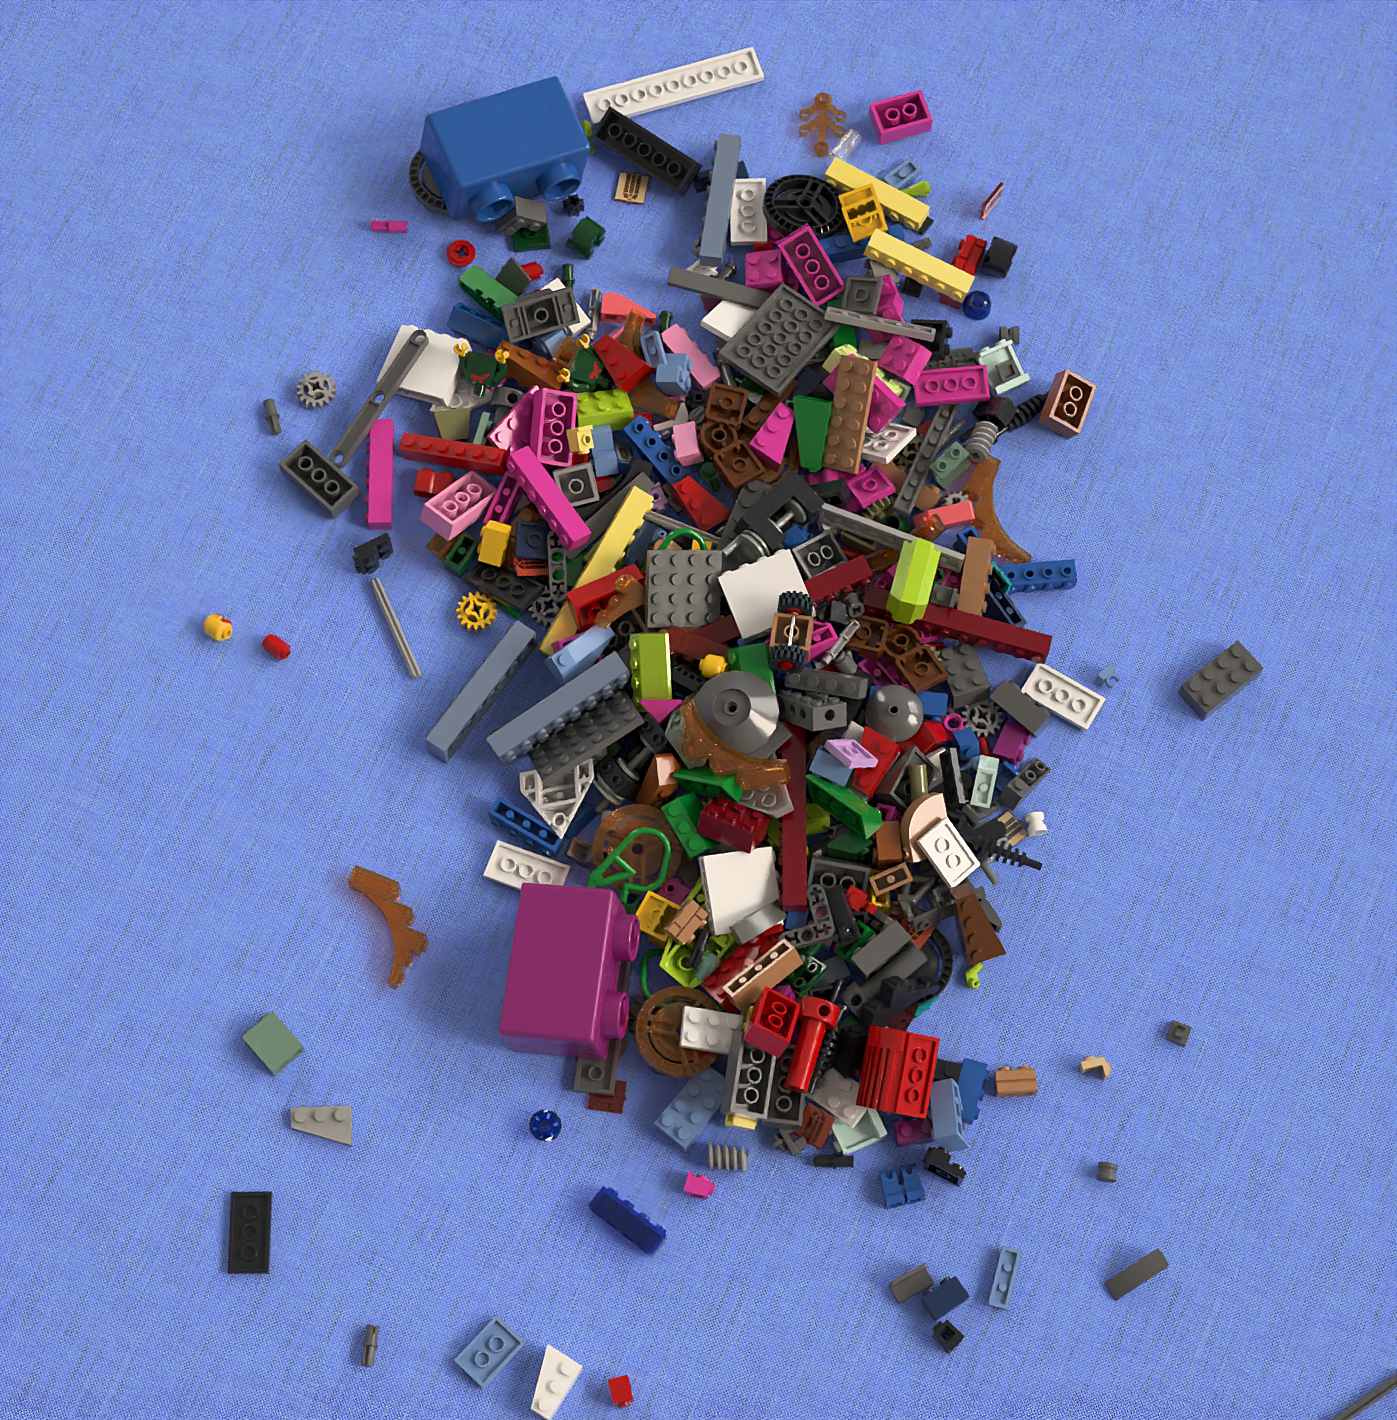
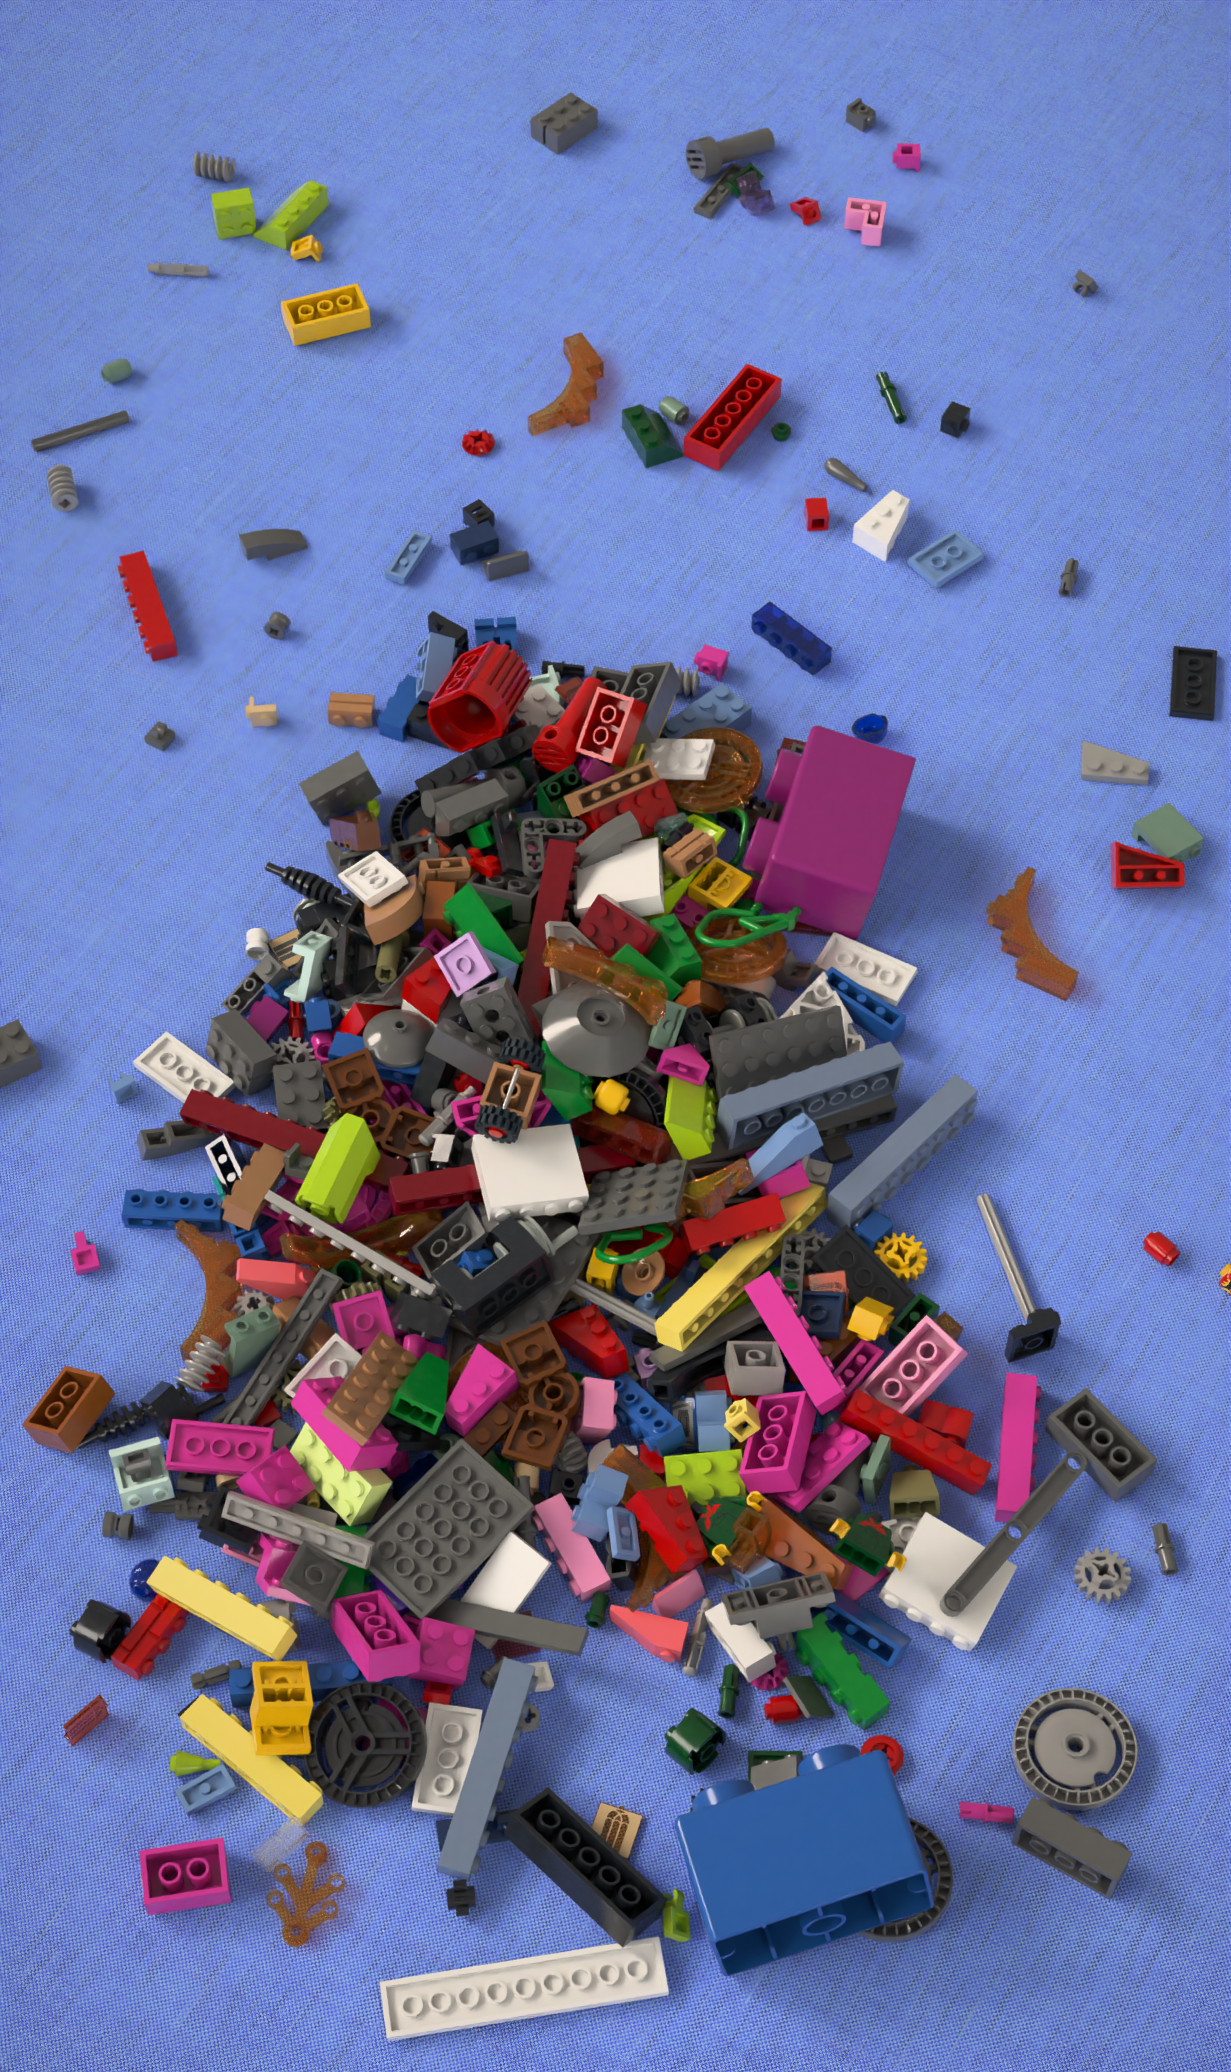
camera: 170 degrees left, 15 degrees down
none -> light grey piece [47,465,78,512]
none -> dark pink plate [70,1231,101,1275]
none -> red brick [117,550,178,662]
none -> dark grey slope [136,1120,217,1161]
none -> dark grey piece [299,751,381,825]
none -> black gear [446,1879,476,1917]
none -> white bracket [800,1154,833,1189]
none -> dark grey tile [821,1135,853,1165]
none -> blue brick [855,1210,893,1252]
none -> light grey piece [1012,1688,1138,1811]
none -> dark grey brick [1012,1797,1132,1900]
none -> red wedge [1110,841,1185,889]

